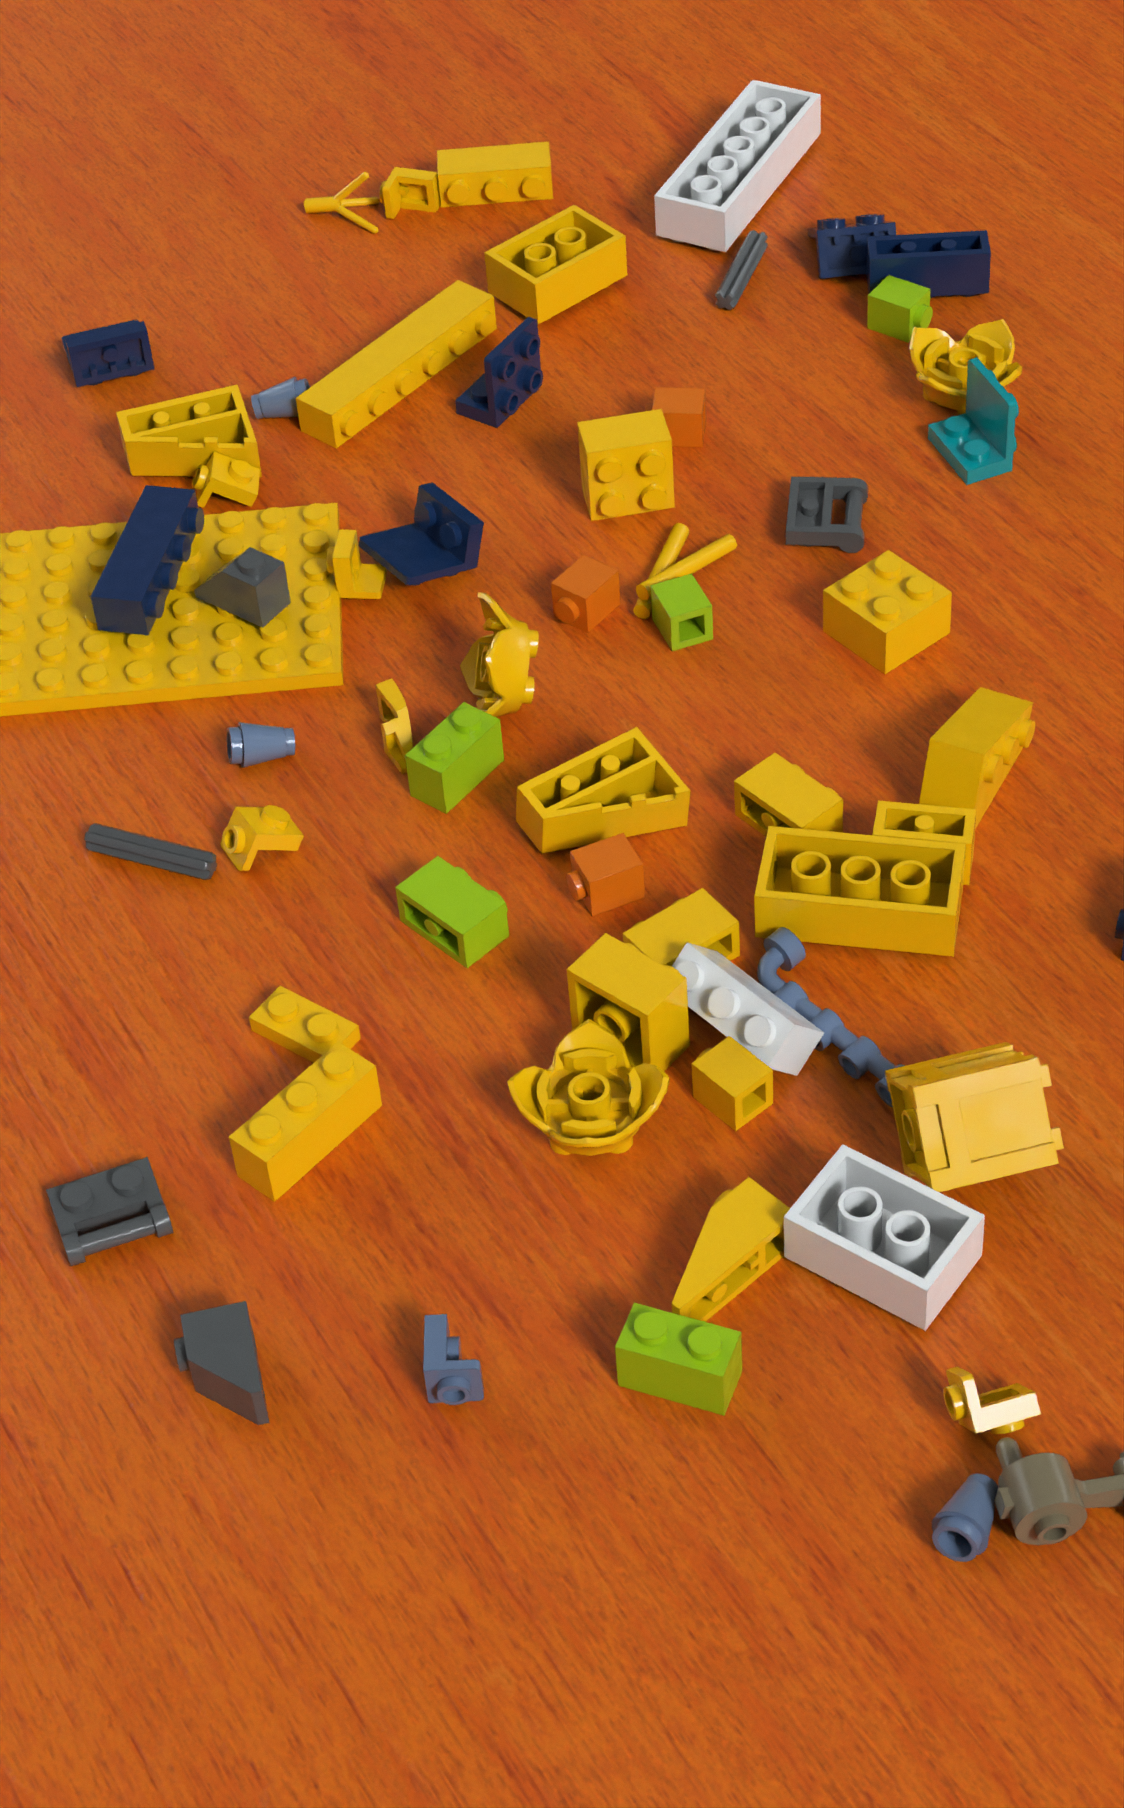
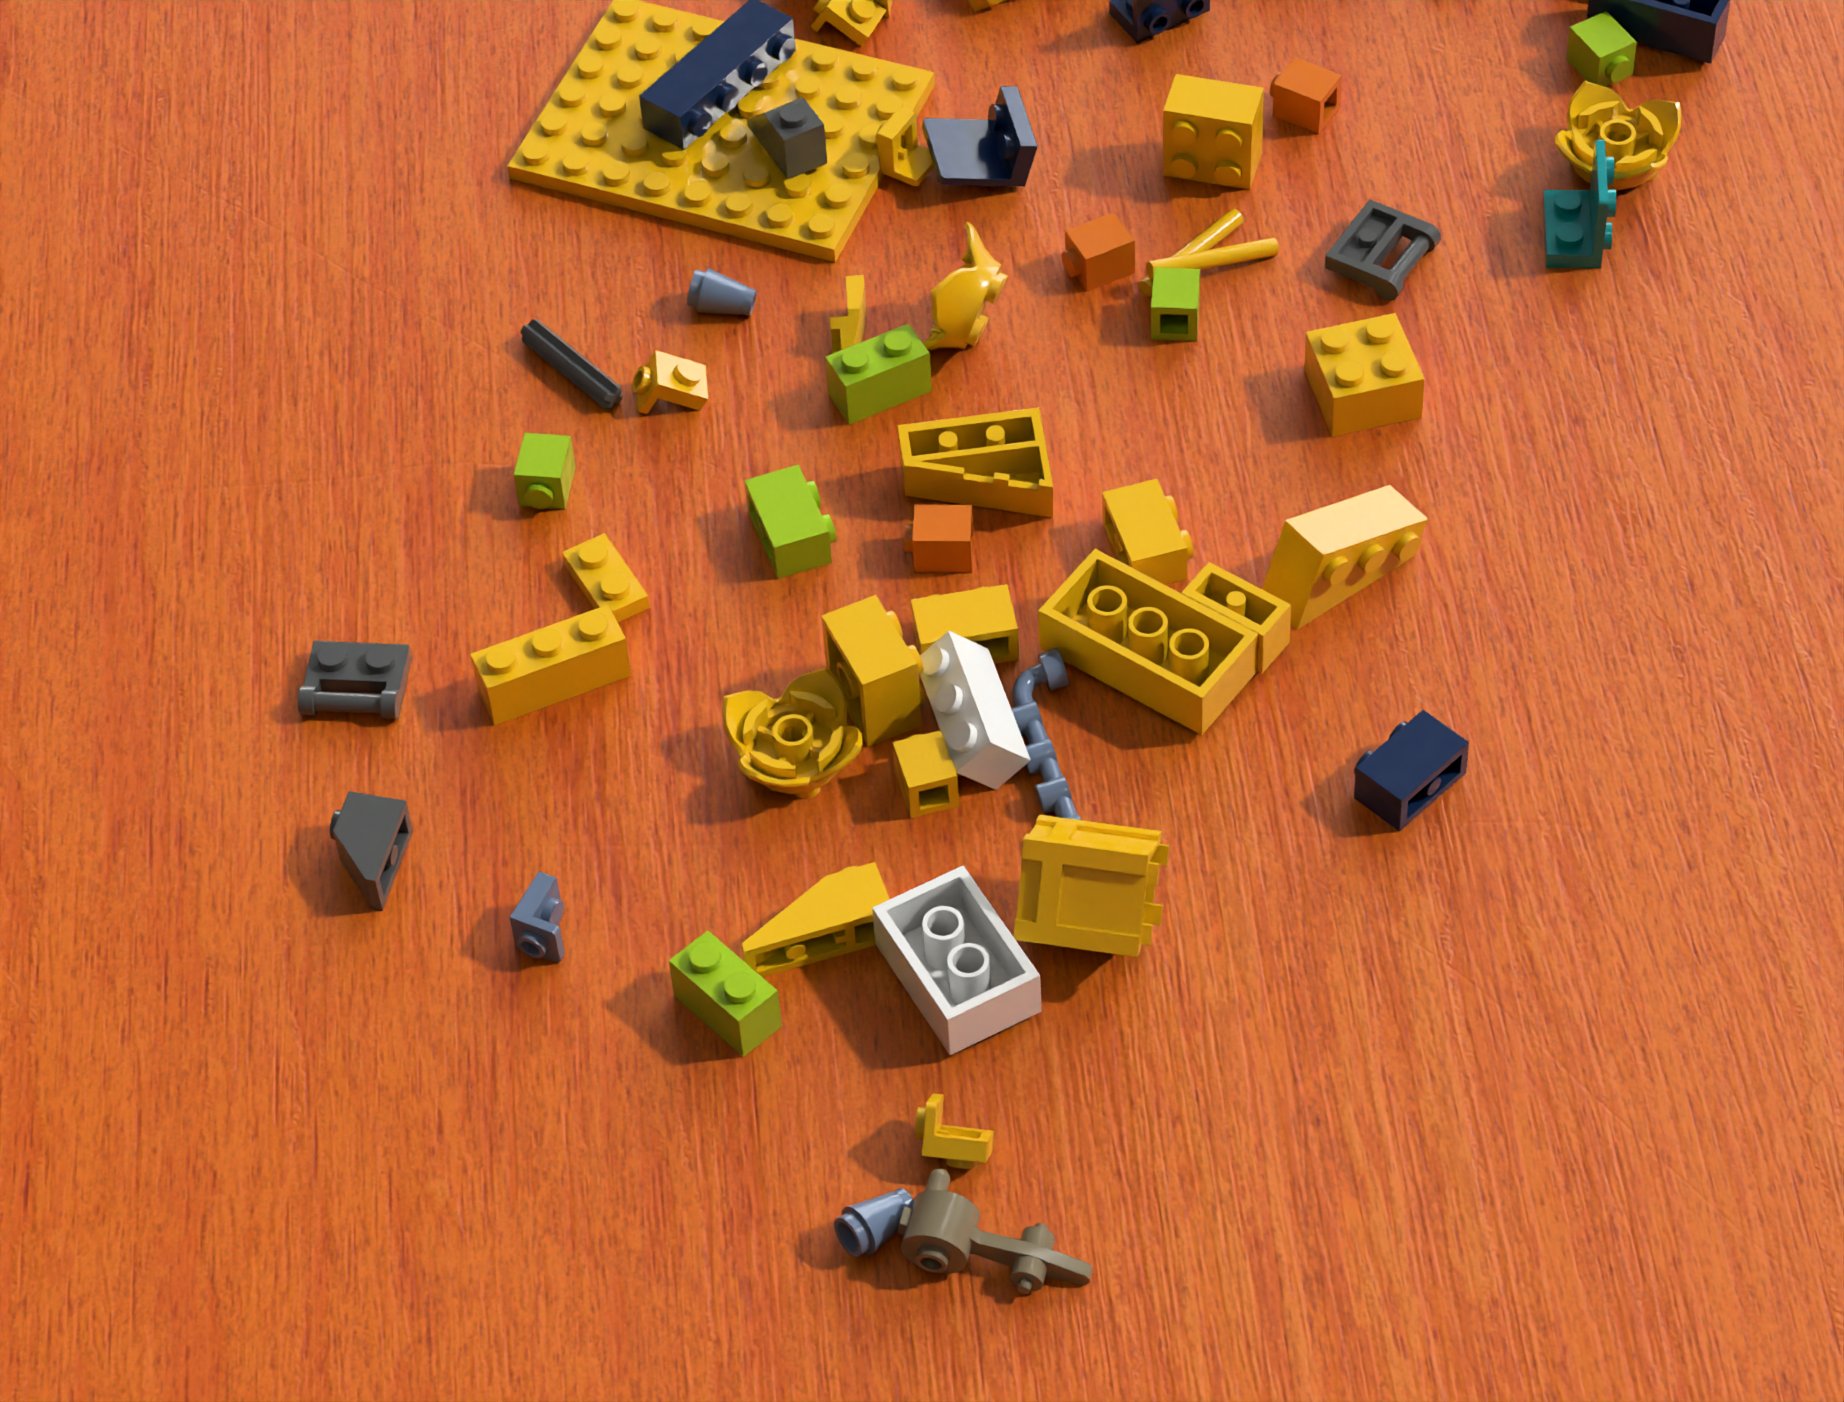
camera: 25 degrees right, 5 degrees up
none -> lime brick [514,433,576,510]

